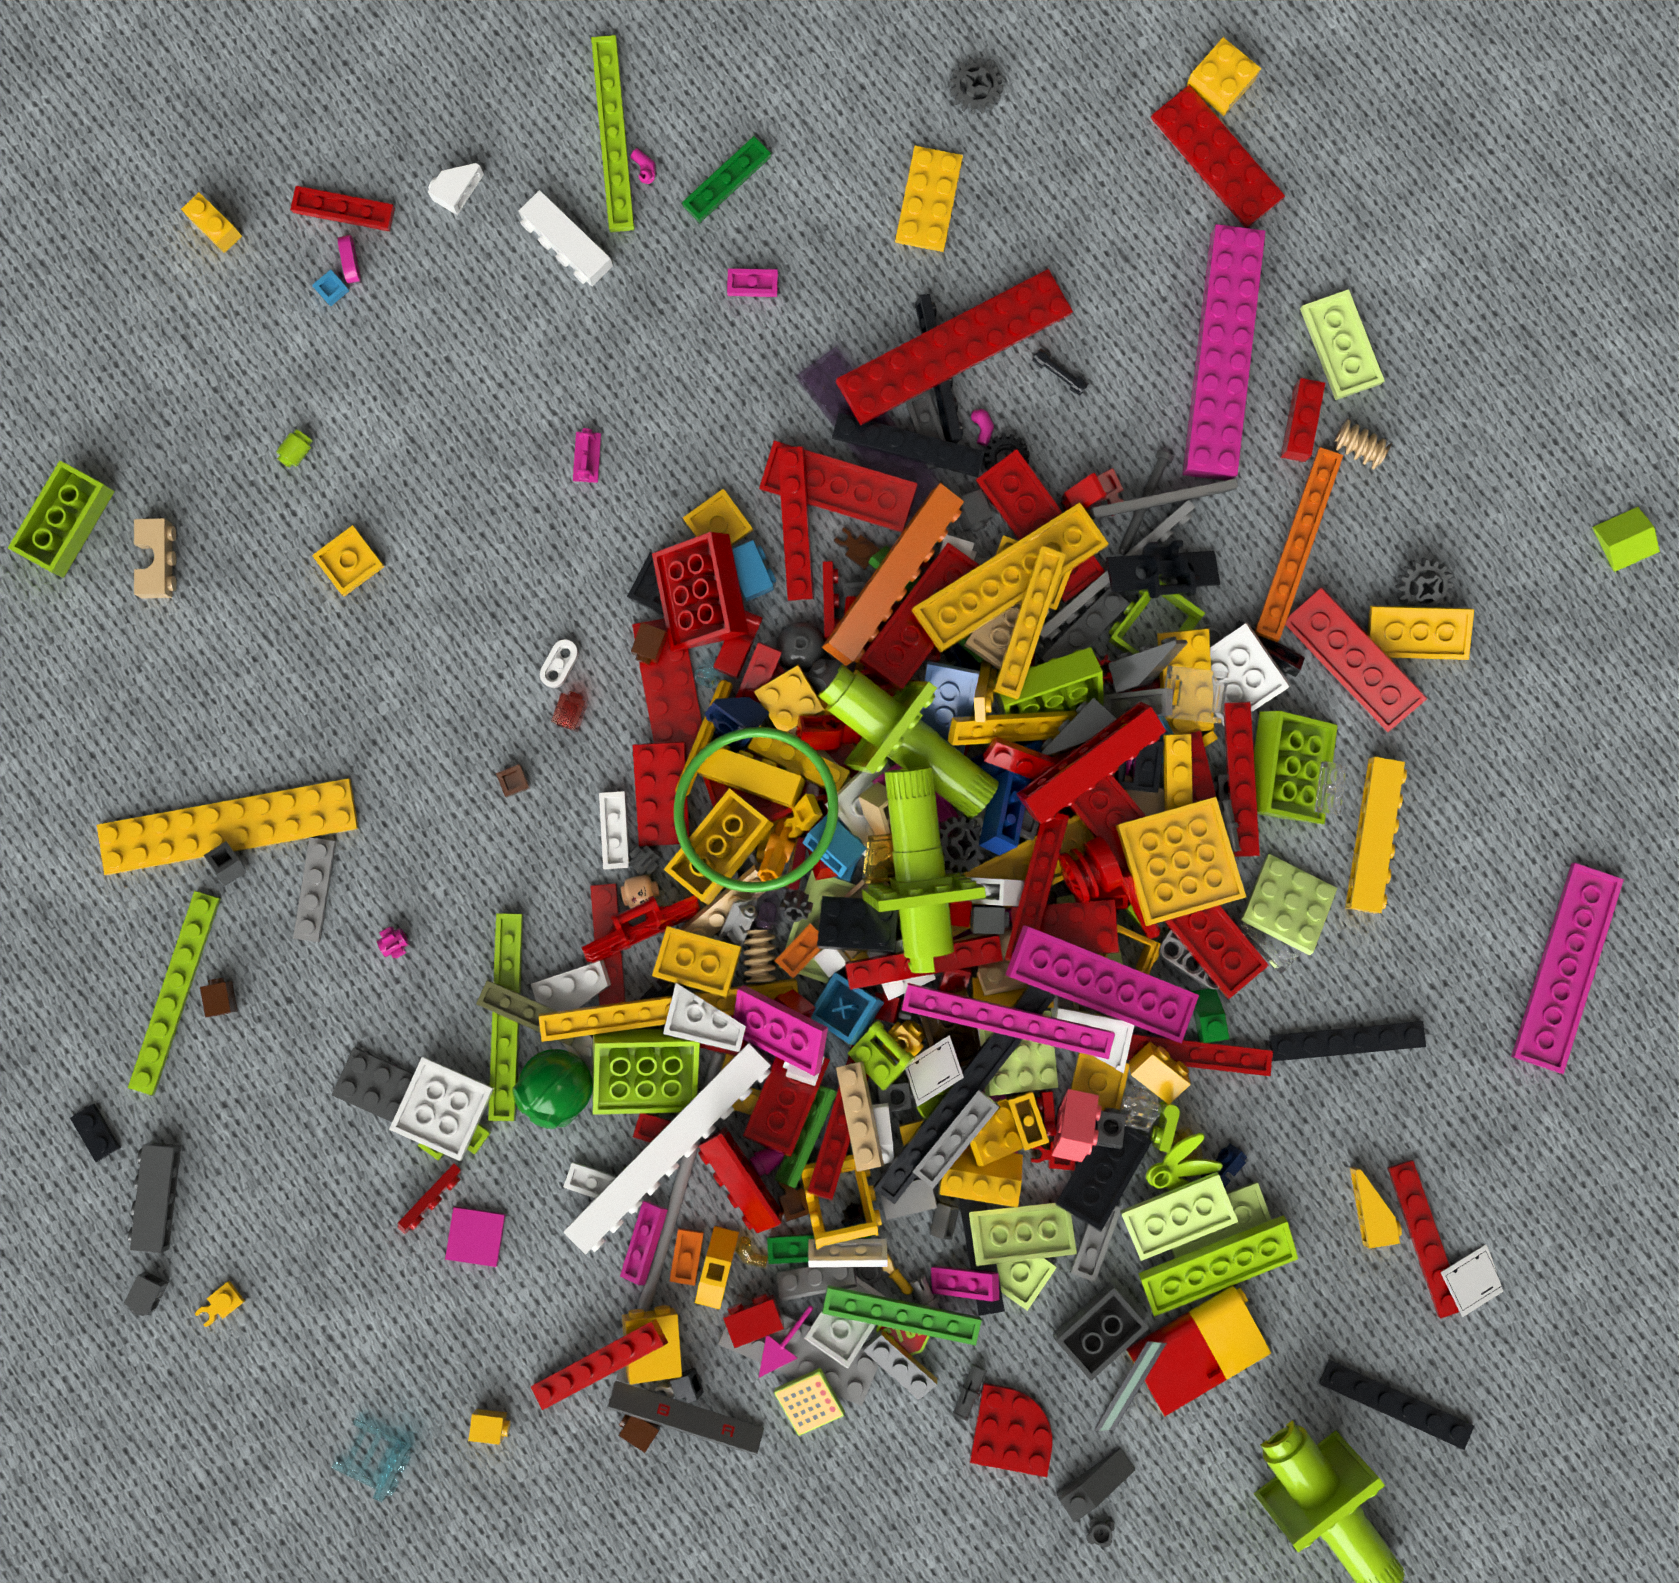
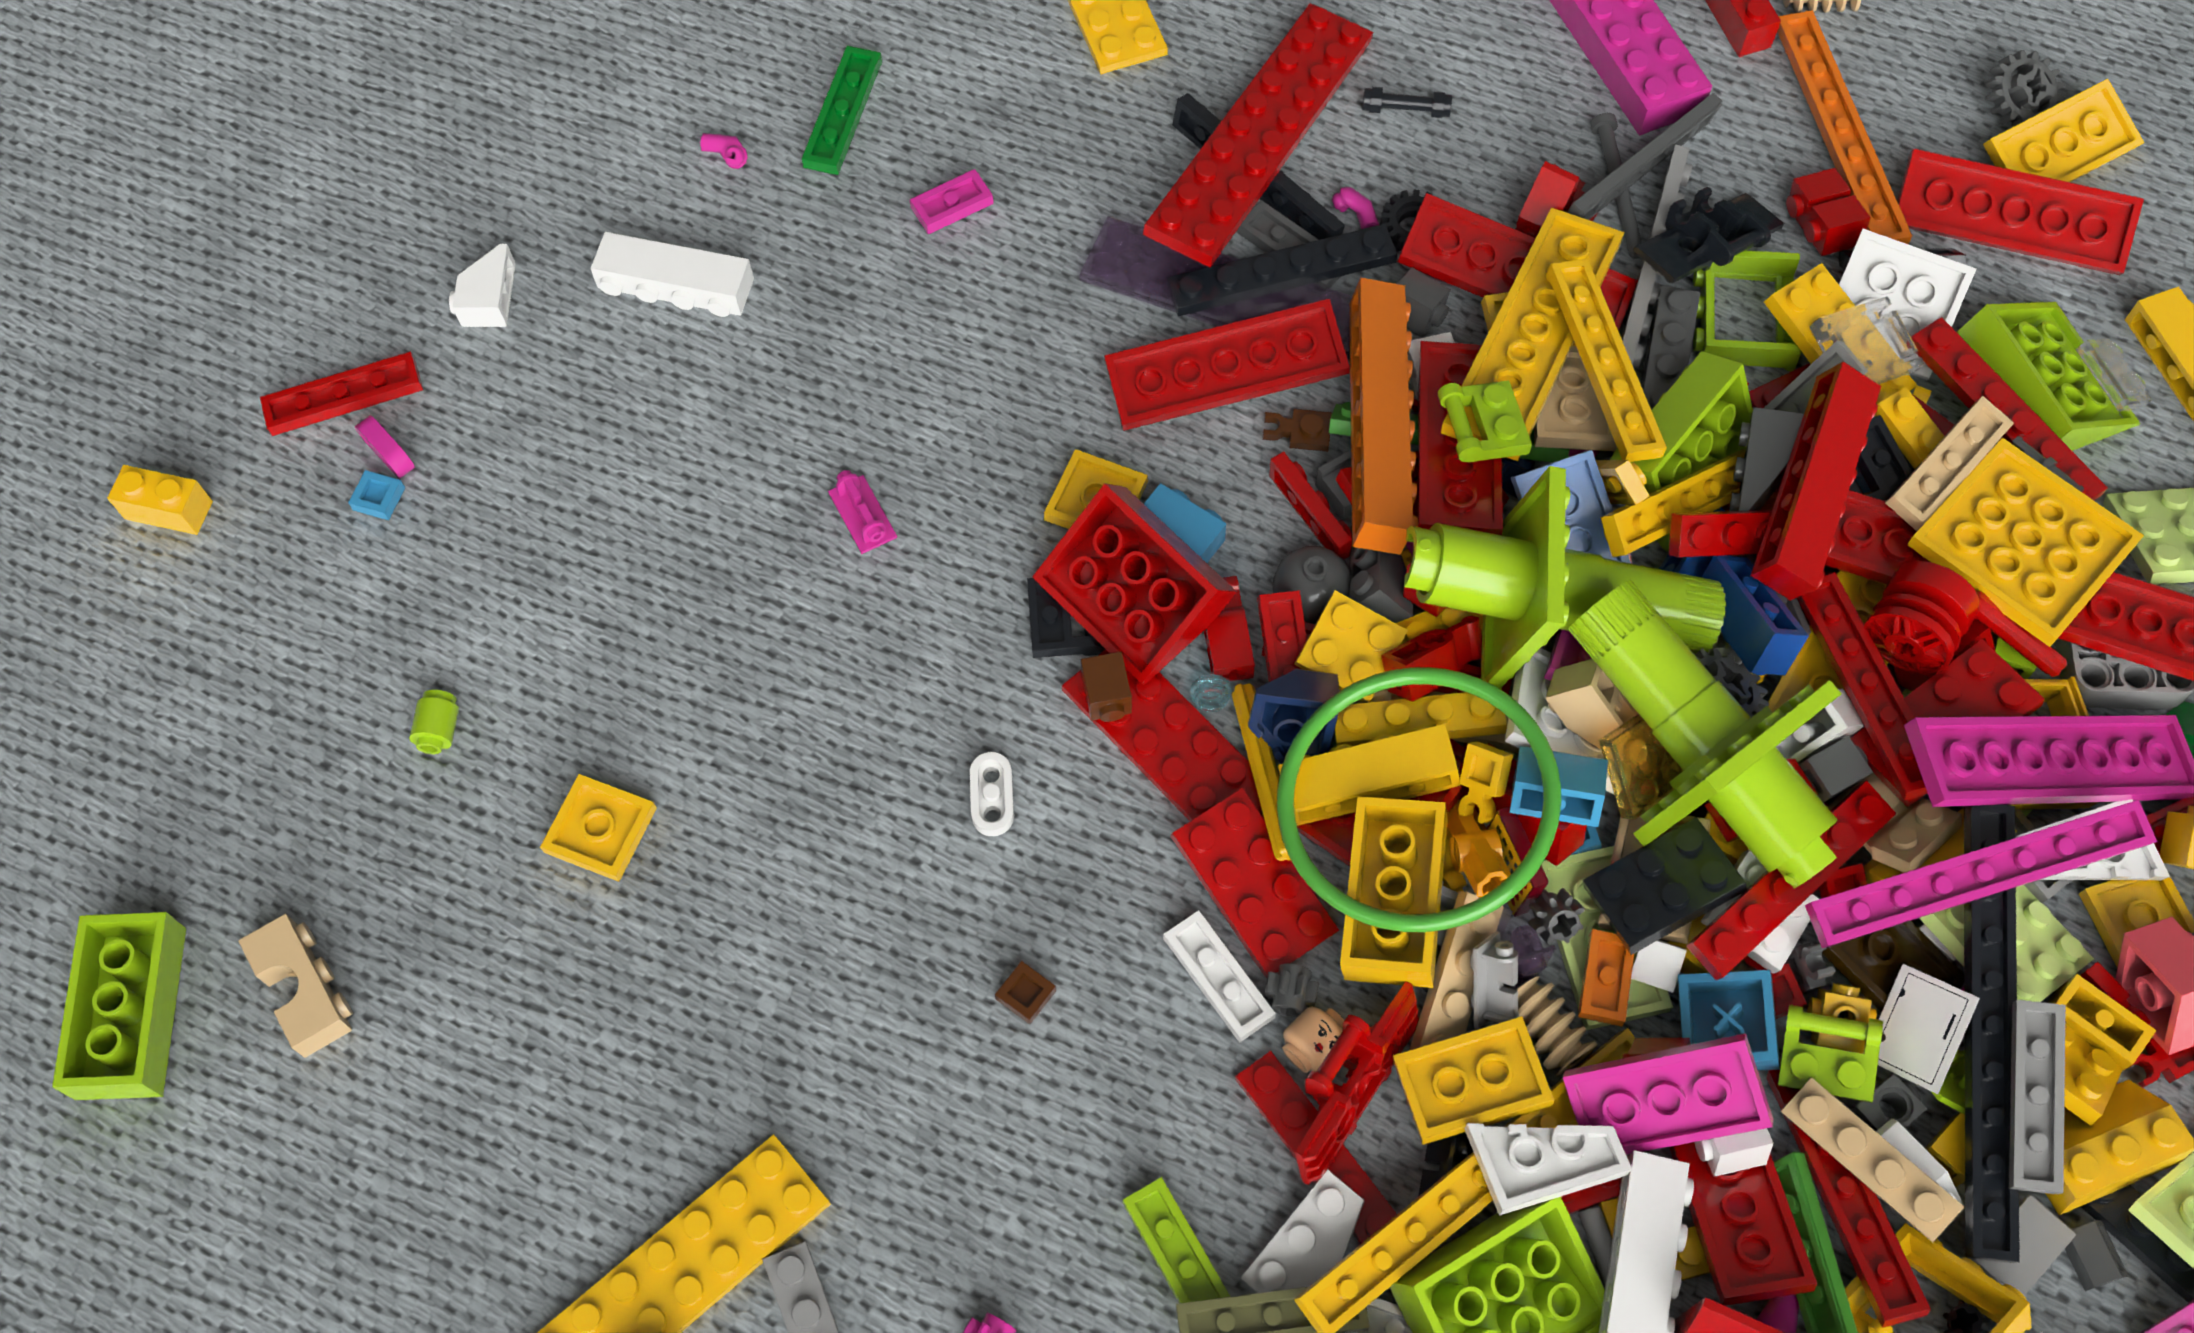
camera: 25 degrees left, 20 degrees down
clear red brick [551,691,588,732] -> none
lime plate [591,35,635,232] -> none
red plate [777,446,814,601] -> none
dark grey slope [1108,637,1188,693] -> none
none -> lime plate [1437,380,1532,462]
none -> red piece [1786,168,1871,256]
none -> tan plate [1885,396,2014,531]

